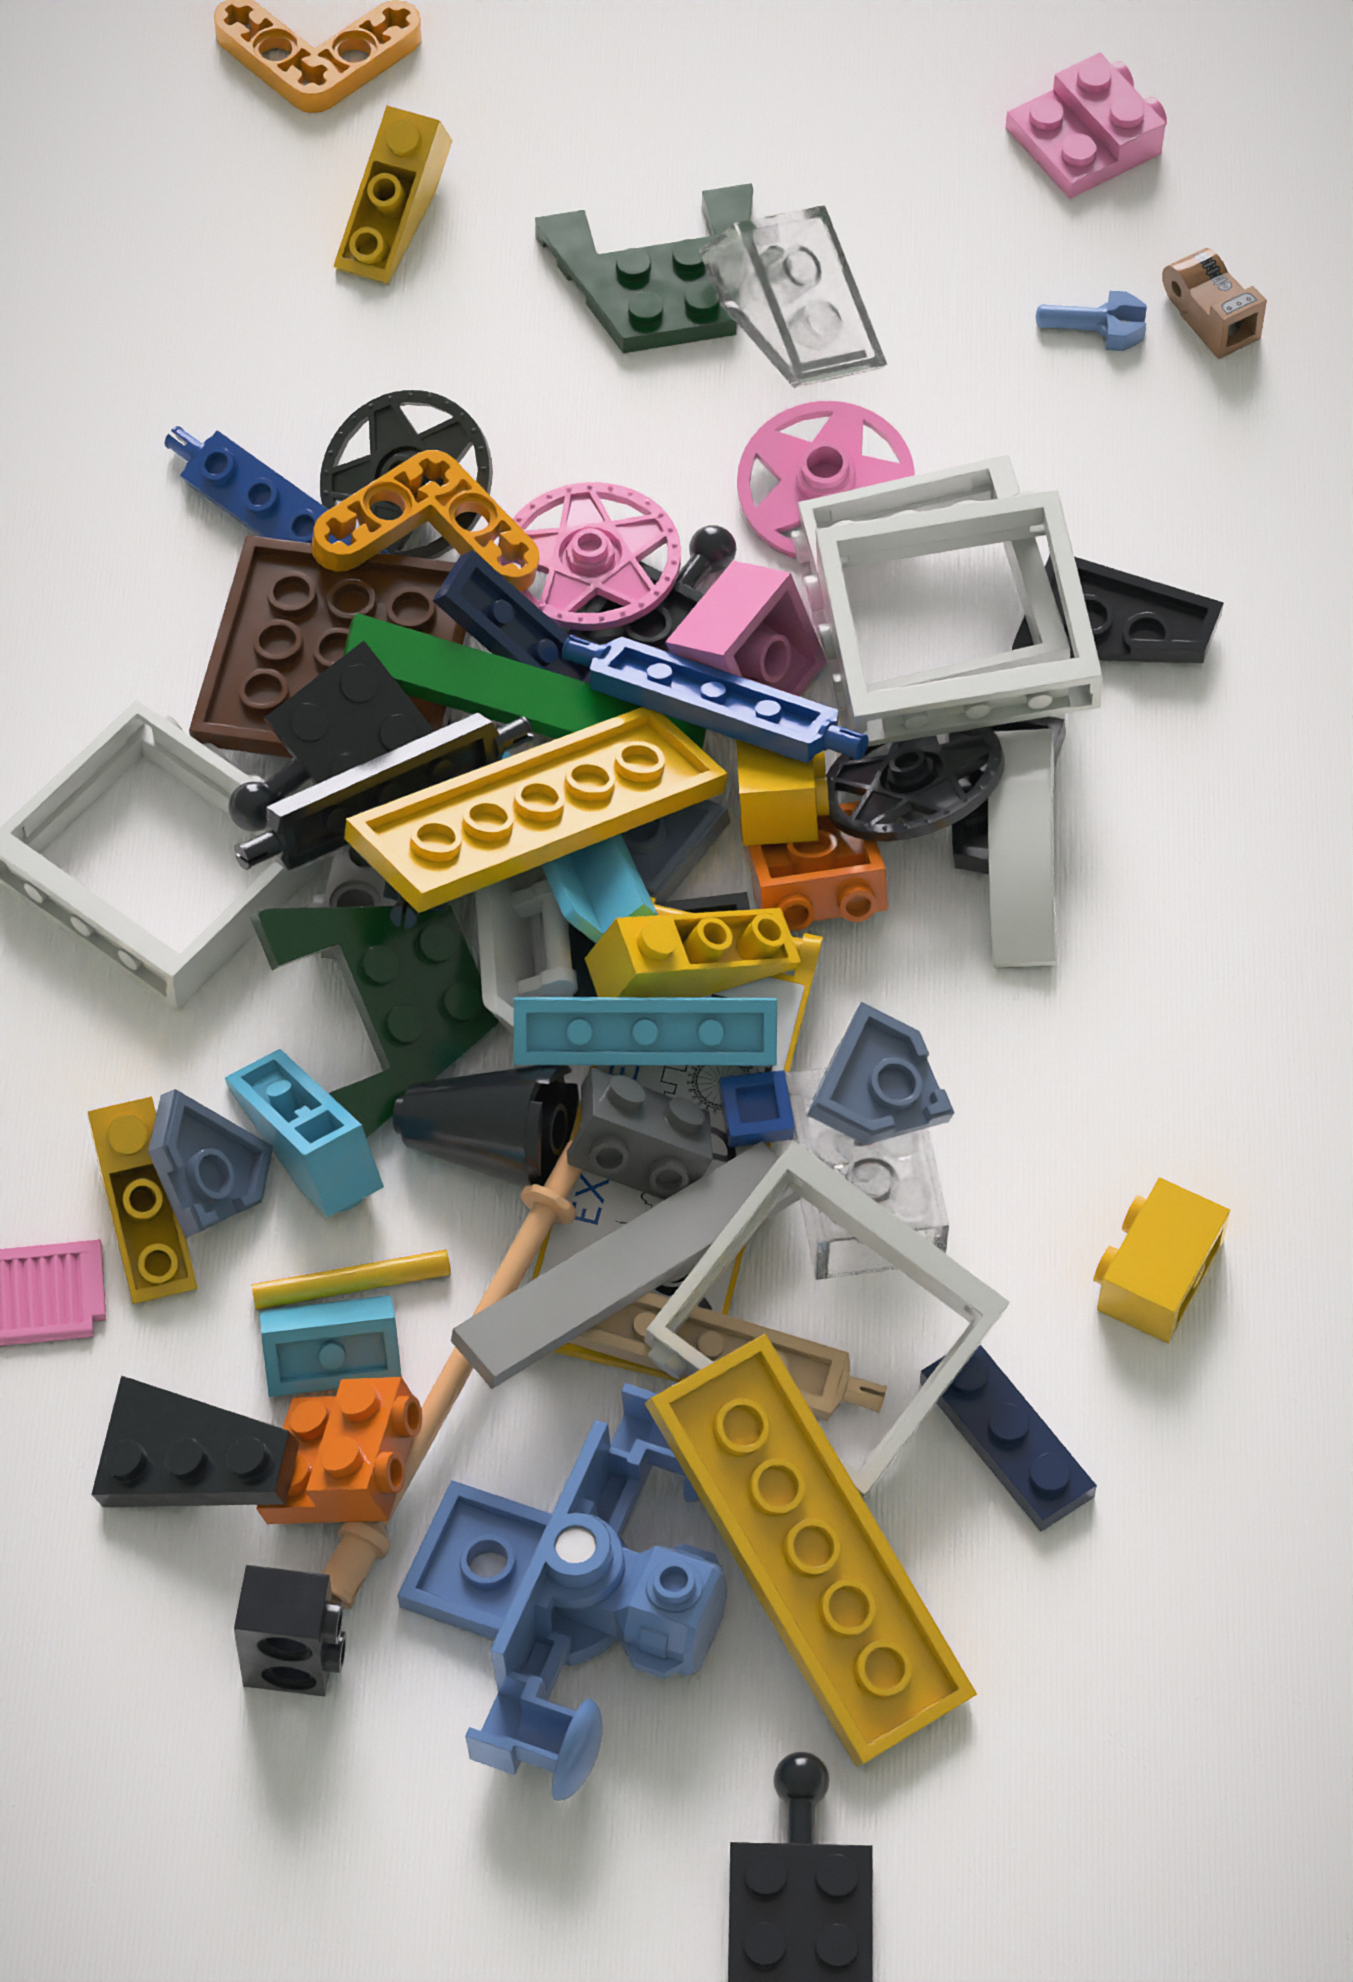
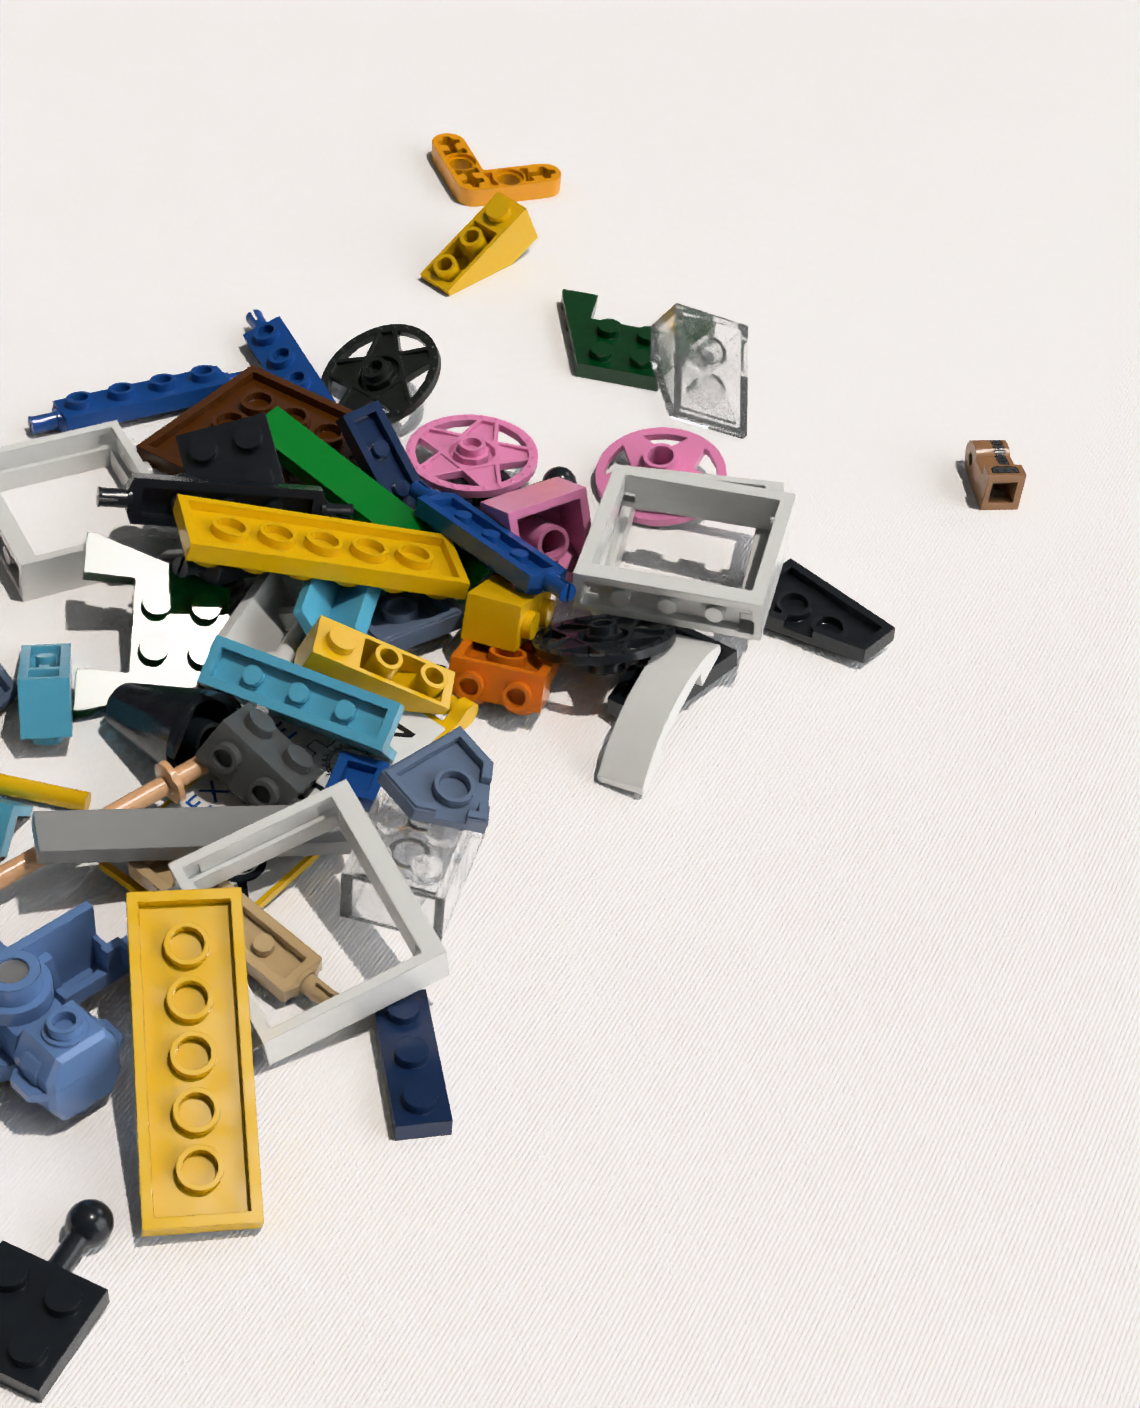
camera: 20 degrees right, 15 degrees down
light orange beam [311,450,540,592] -> none
bright pink plate [1005,52,1167,199] -> none
medium blue bar [1035,290,1147,351] -> none
yellow brick [1093,1177,1231,1344] -> none
none -> blue plate [28,365,242,435]

